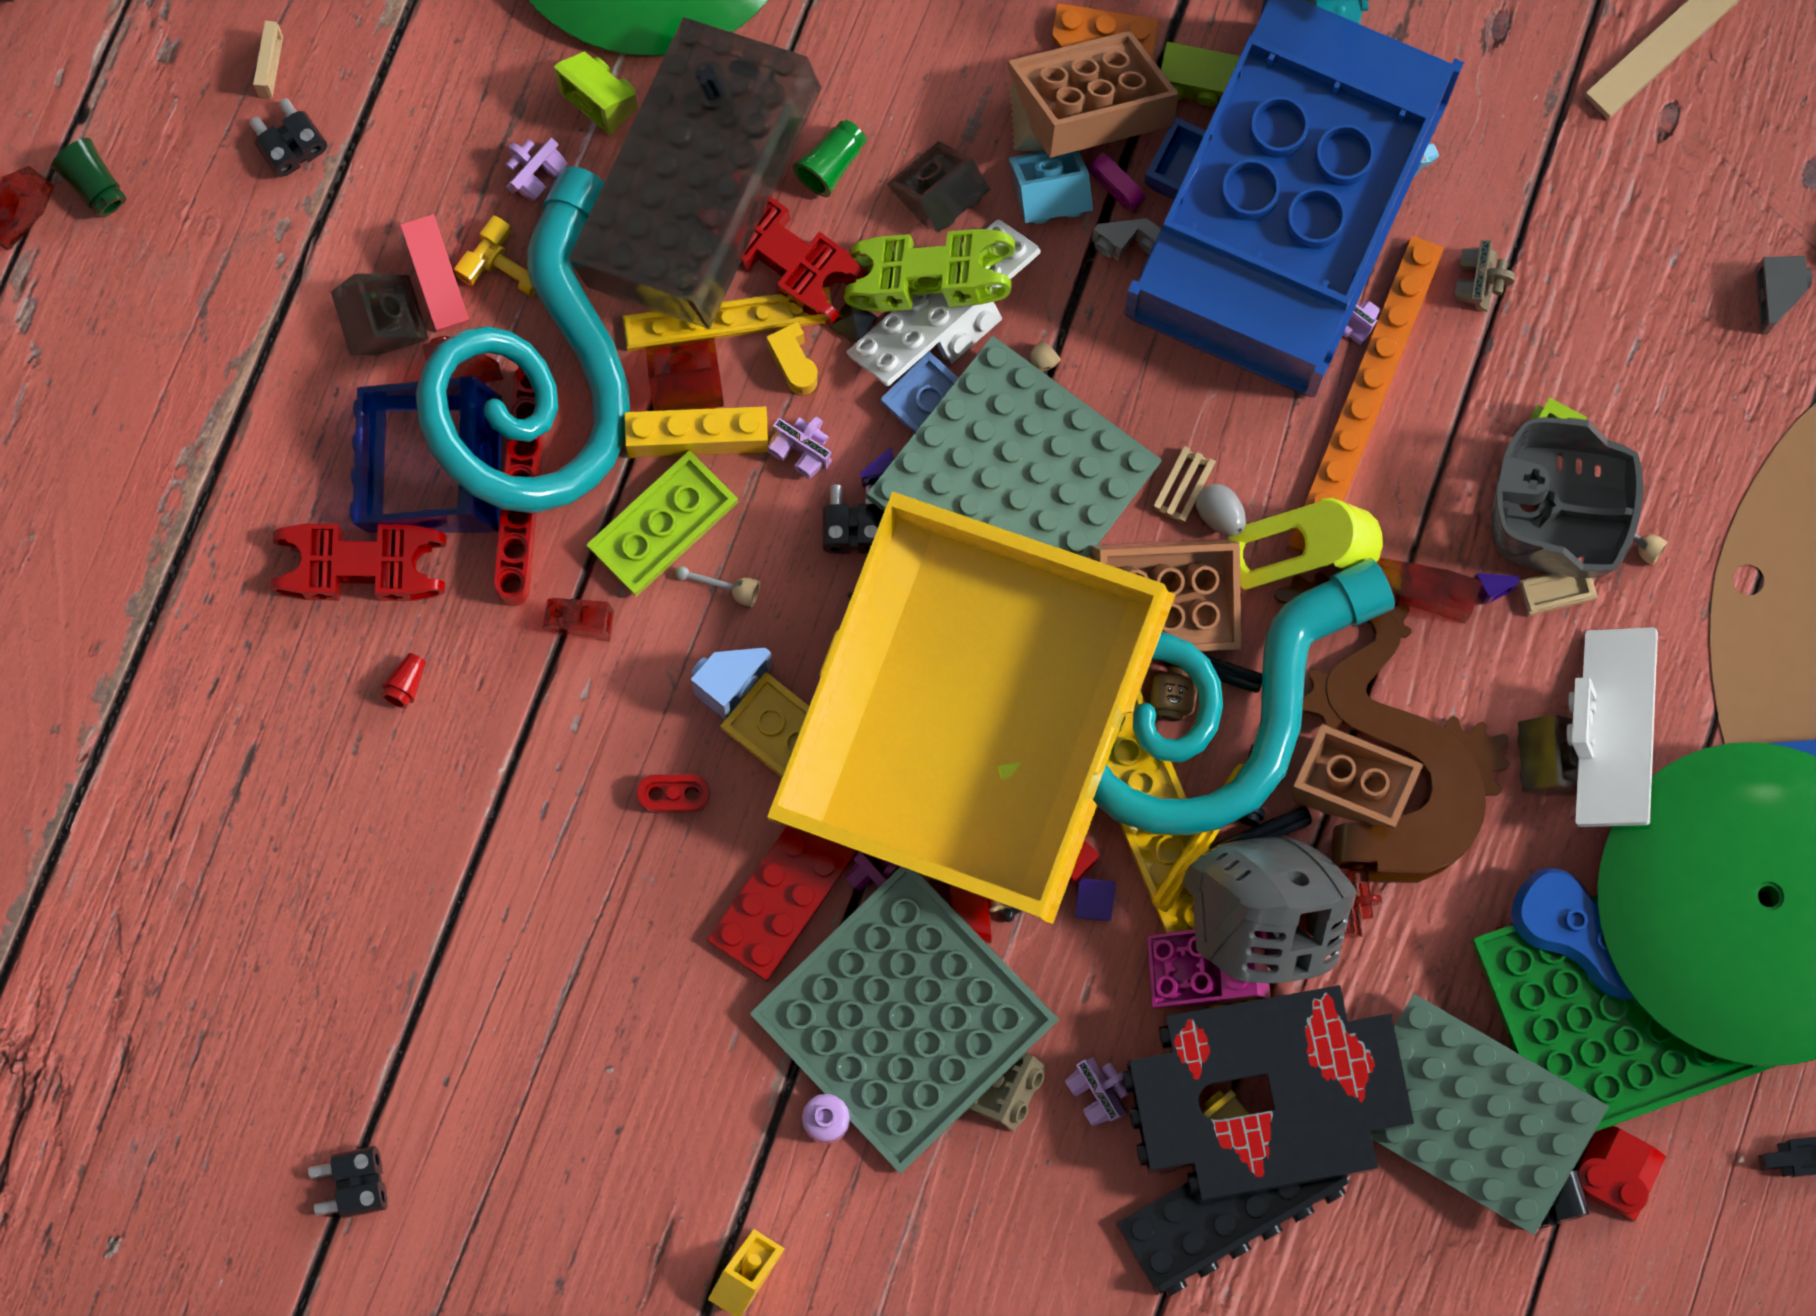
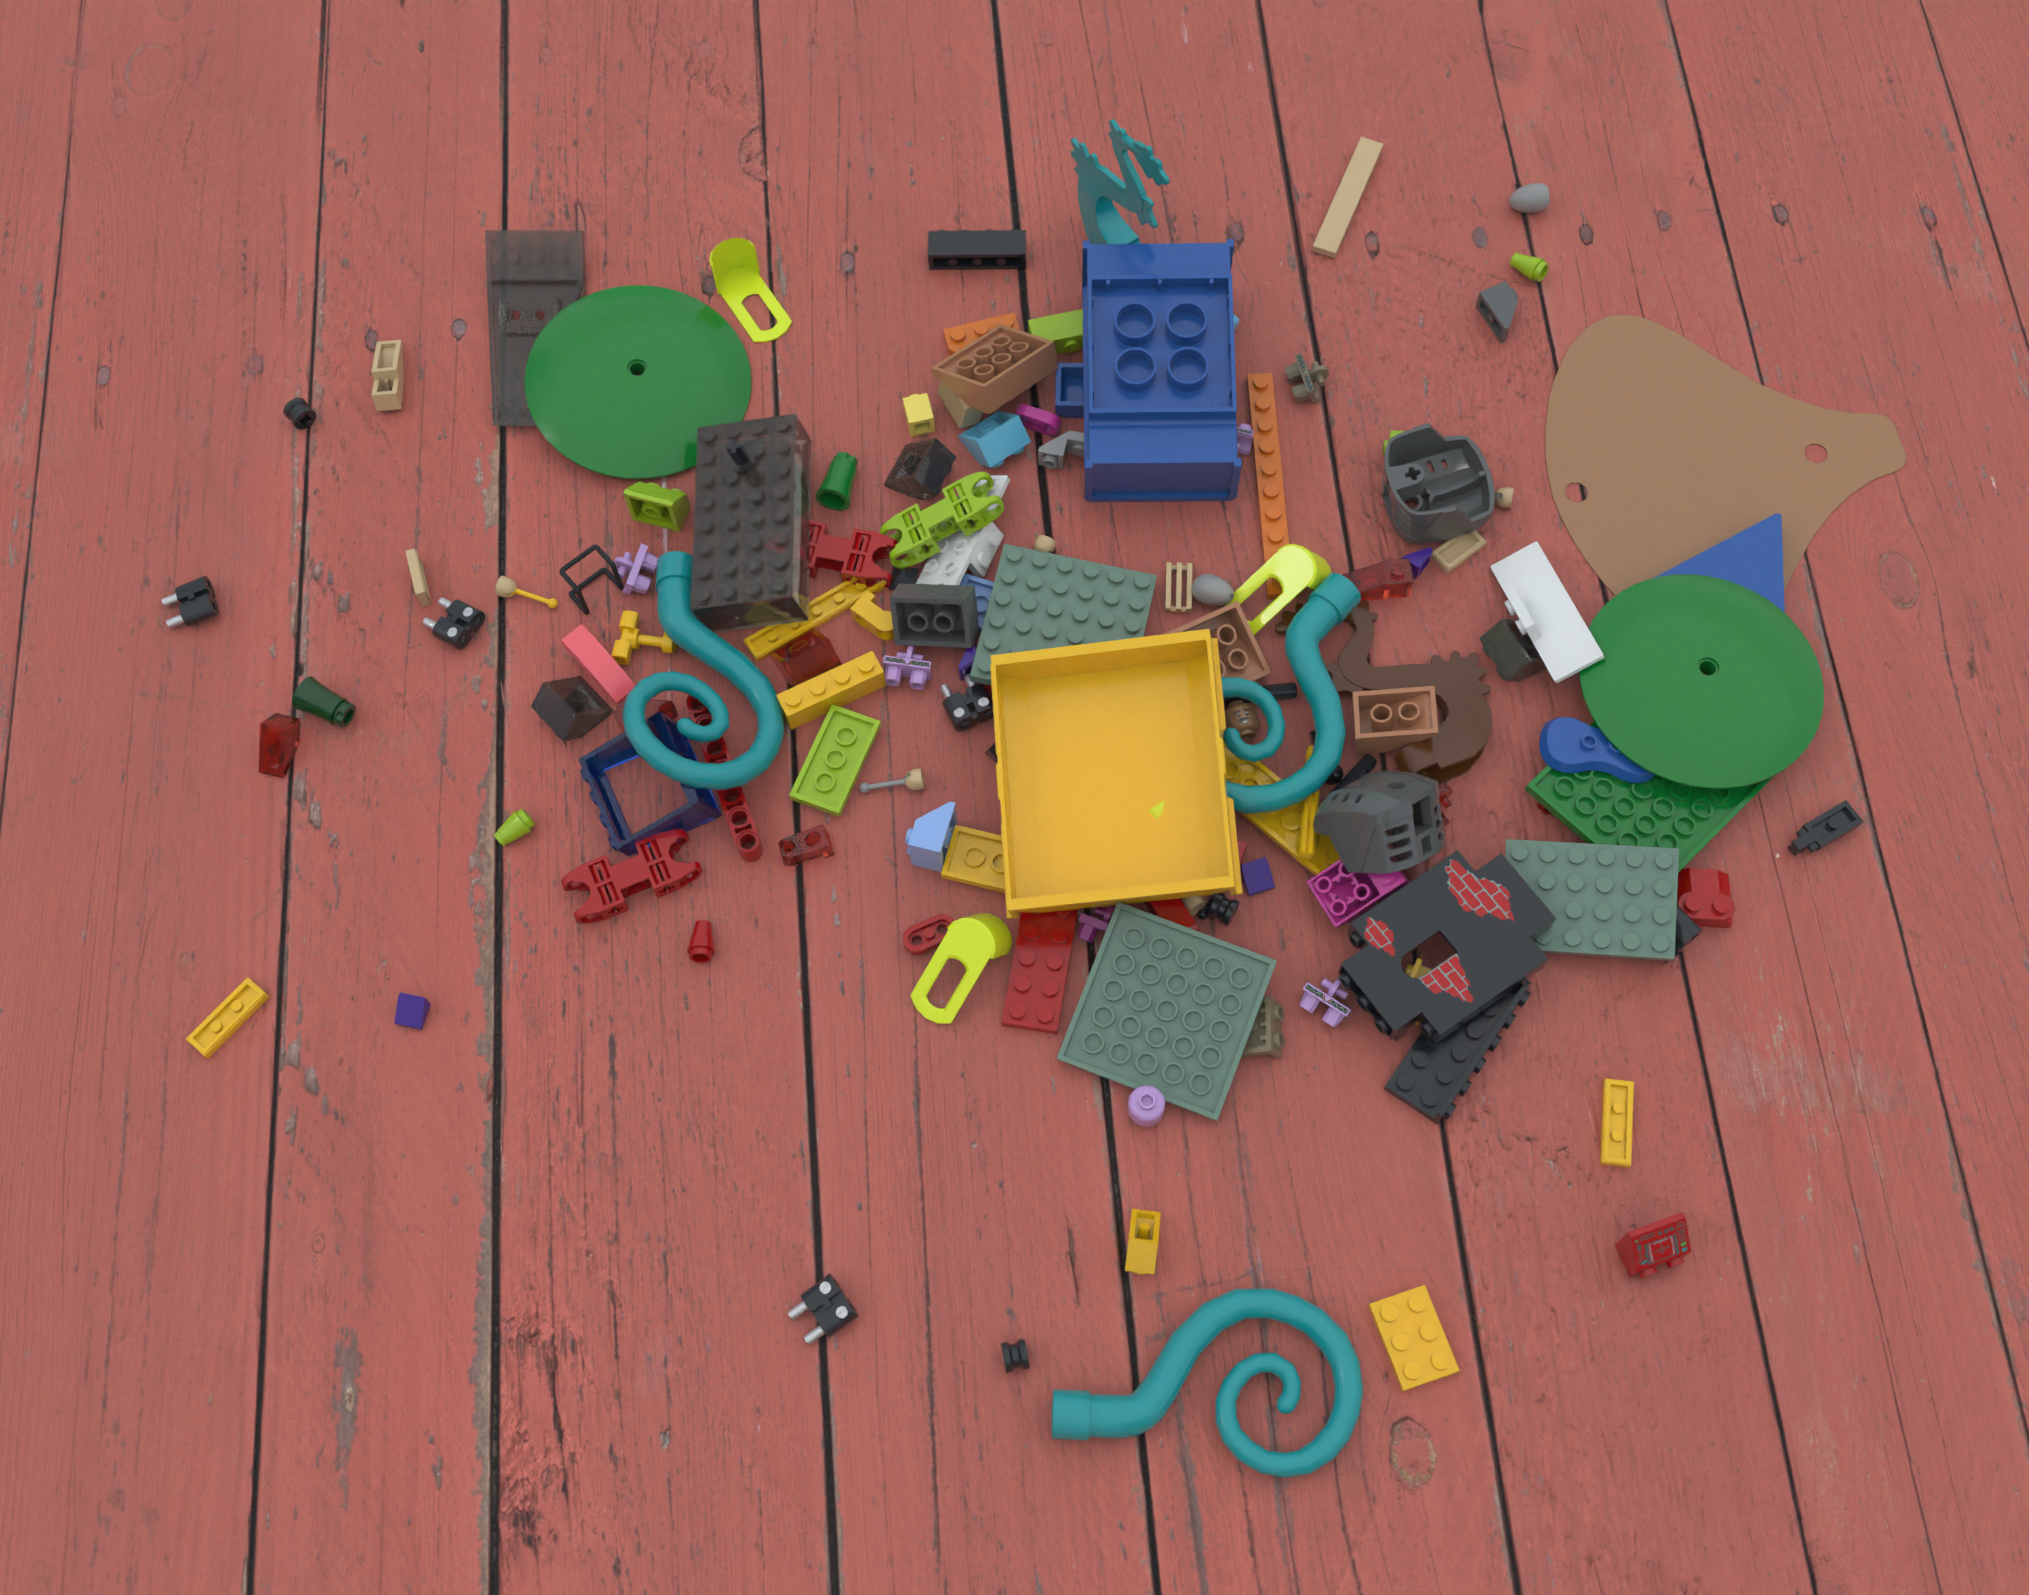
camera: 20 degrees left, 10 degrees down
none -> dark purple slope [394,992,431,1030]
none -> lime cone [494,808,536,847]
none -> hinge [495,575,558,608]
none -> black piece [559,544,624,615]
none -> dark grey brick [889,584,980,648]
none -> light yellow brick [903,393,935,437]
none -> neon yellow piece [910,913,1012,1023]
none -> black wheel [1207,892,1240,926]

